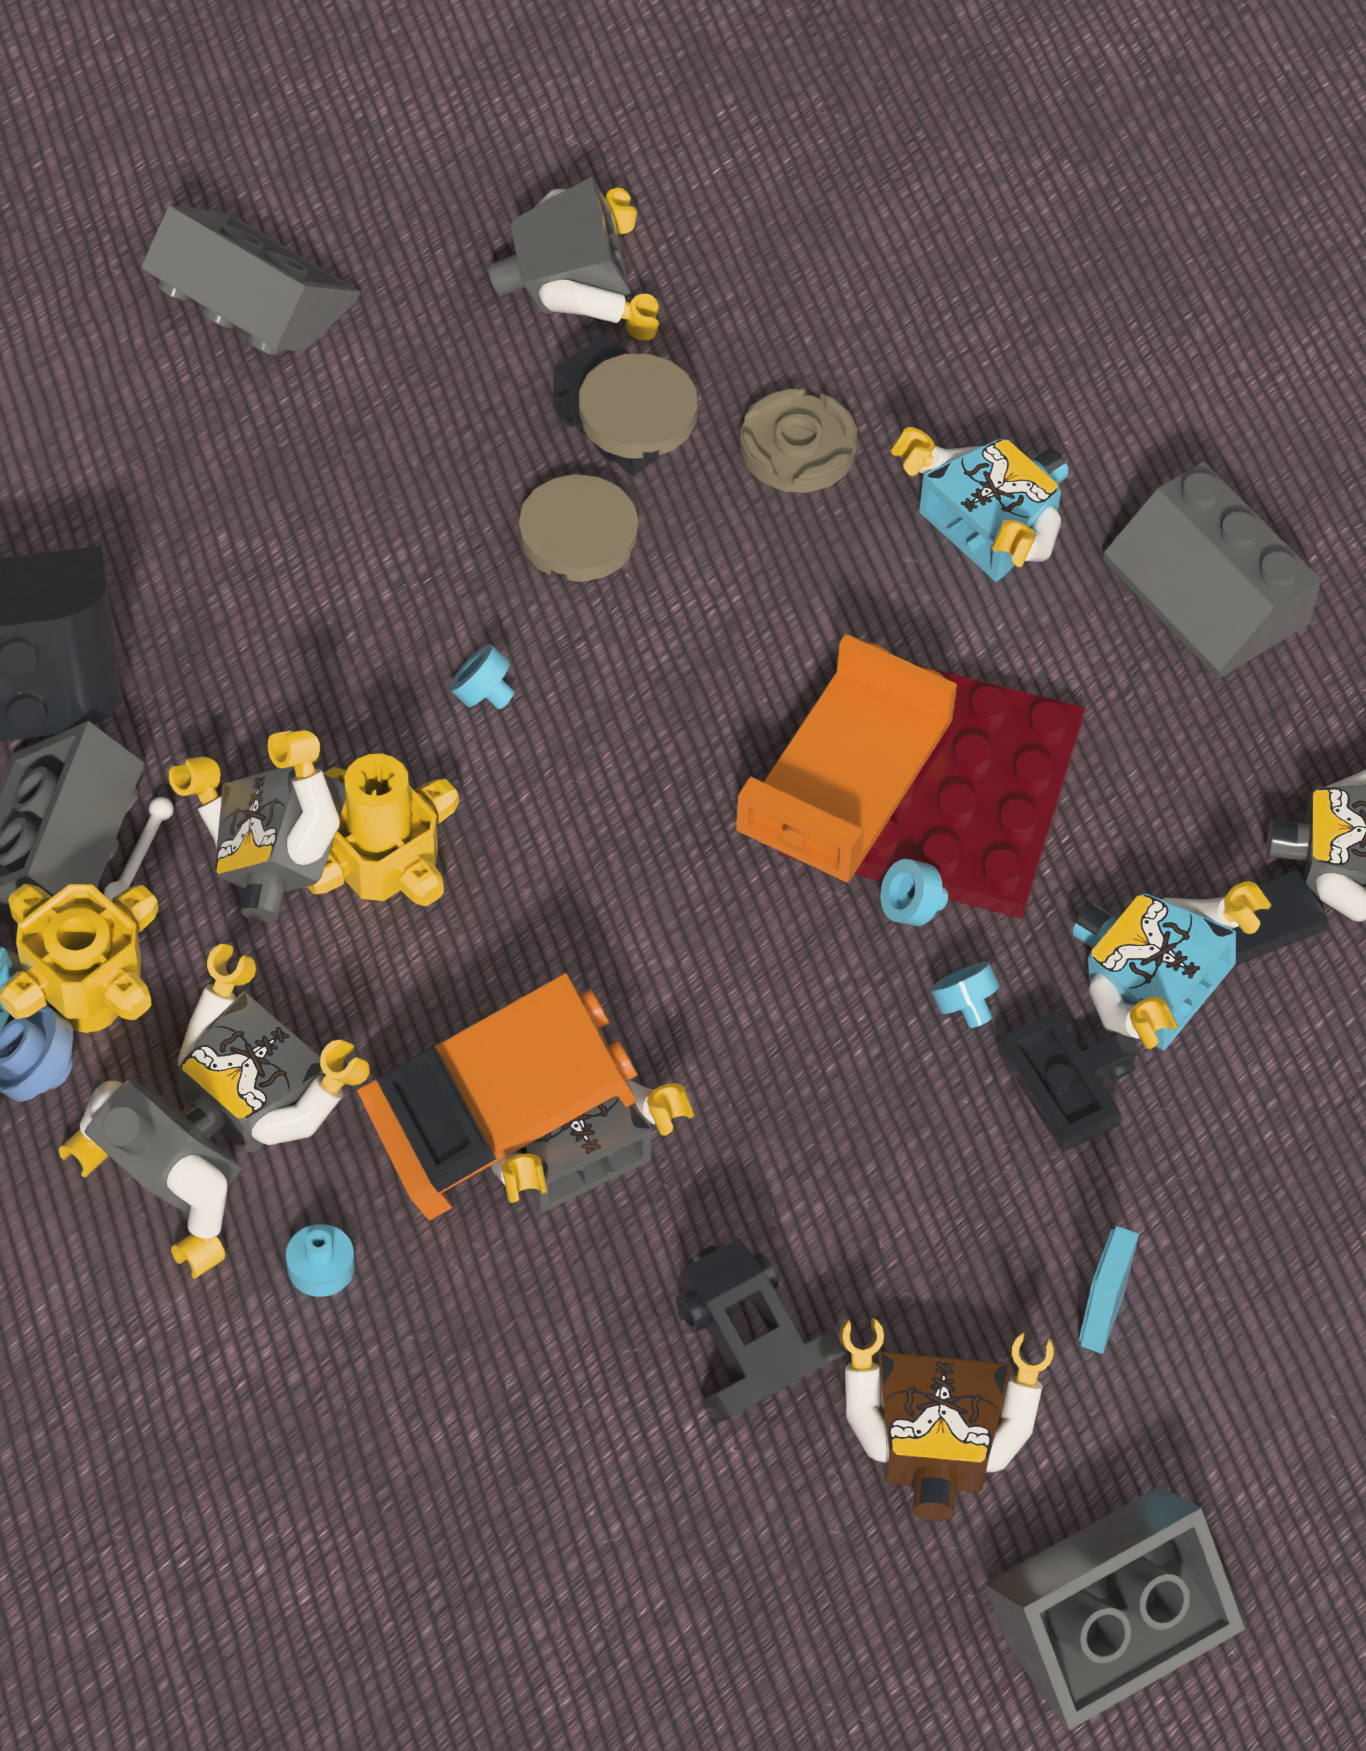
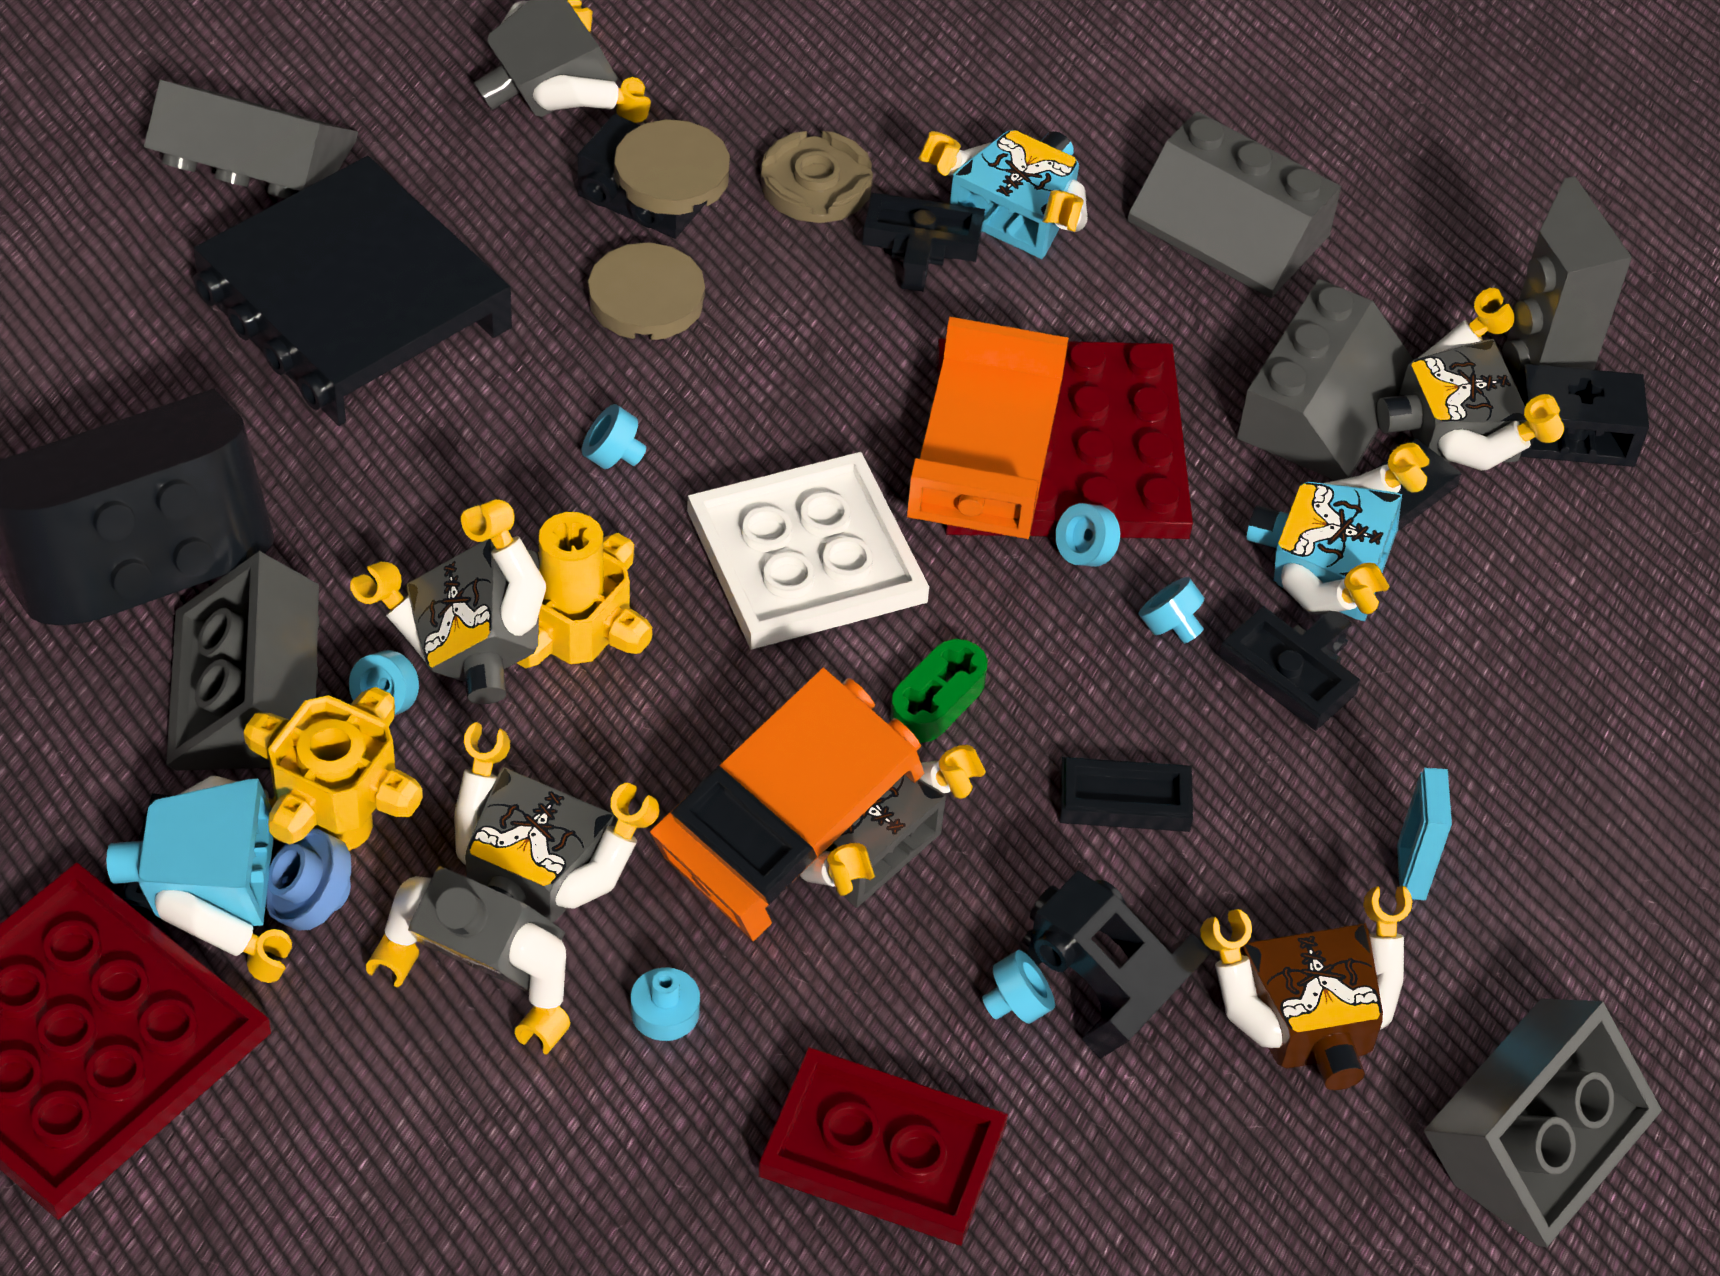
camera: 20 degrees left, 5 degrees down
white hinge [104,796,174,903] -> none
none -> black panel [193,156,512,426]
none -> medium azure tile [349,650,419,715]
none -> white plate [687,452,929,650]
none -> dark red plate [758,1047,1008,1246]
none -> black hinge [862,192,985,292]
none -> green beam [890,639,988,743]
none -> medium azure tile [982,950,1055,1024]
none -> black tile [1060,757,1193,832]
none -> dark grey slope [1237,279,1414,480]

